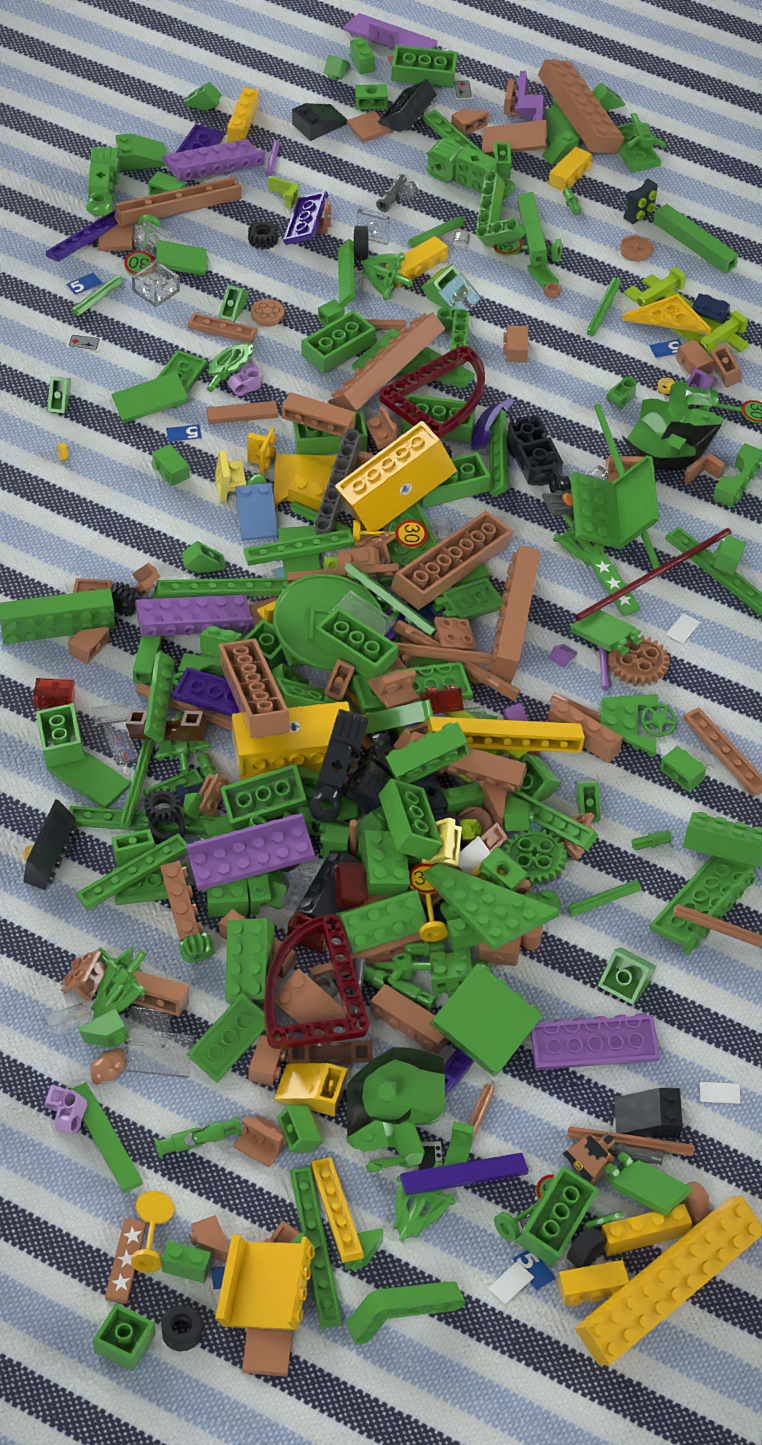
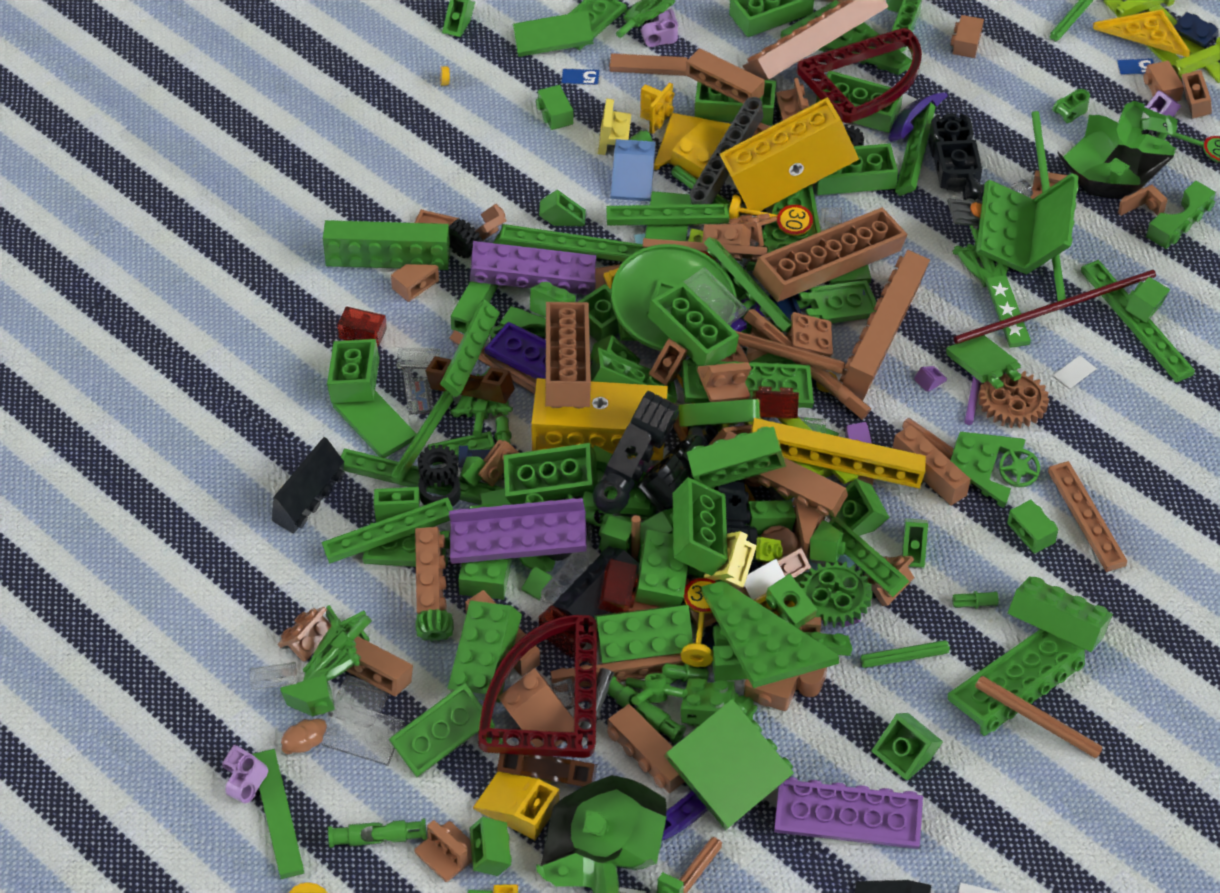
camera: 15 degrees right, 0 degrees up
bright green bracket [246,872,271,915] -> none
nougat brick [248,1035,288,1086] -> none
yellow tile [658,378,675,394] -> none

